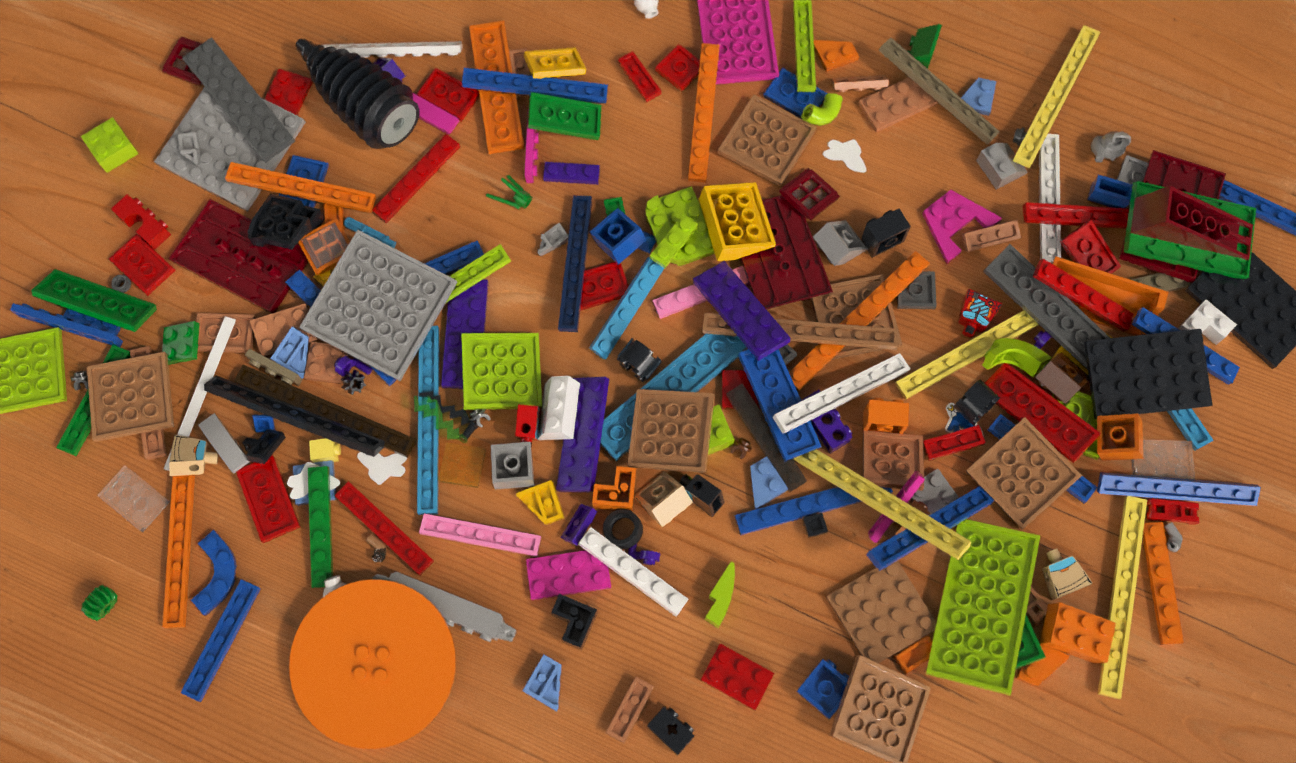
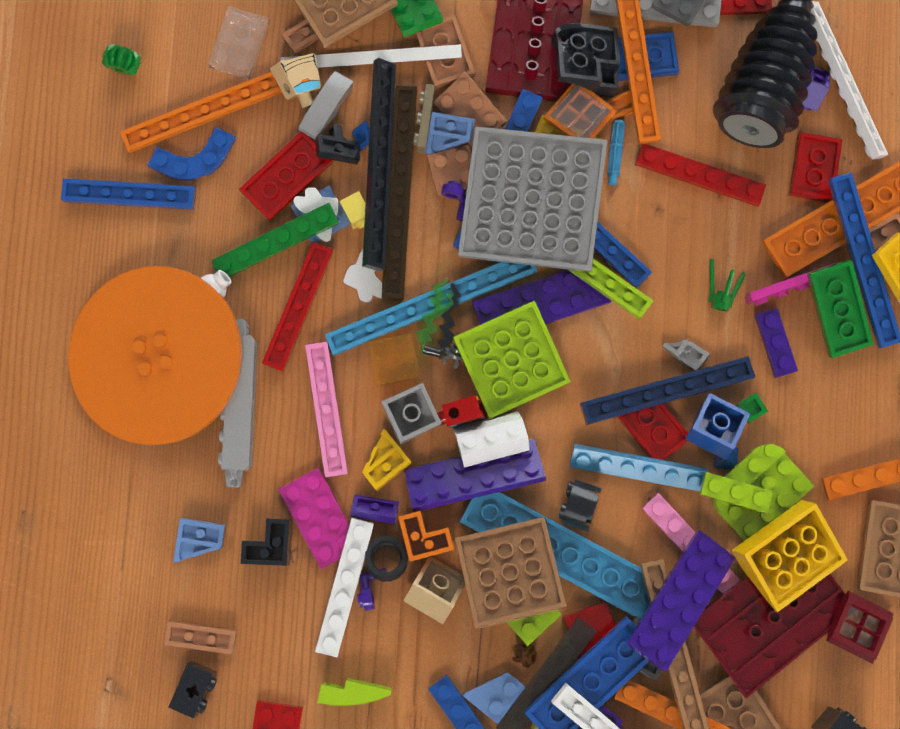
camera: 65 degrees right, 10 degrees up
black gear [340,370,366,395] -> none
arm [366,534,386,563] -> none
dark pink tile [413,93,459,135] -> none
black torso [679,474,725,517] -> none
light grey slope [813,220,867,266] -> none

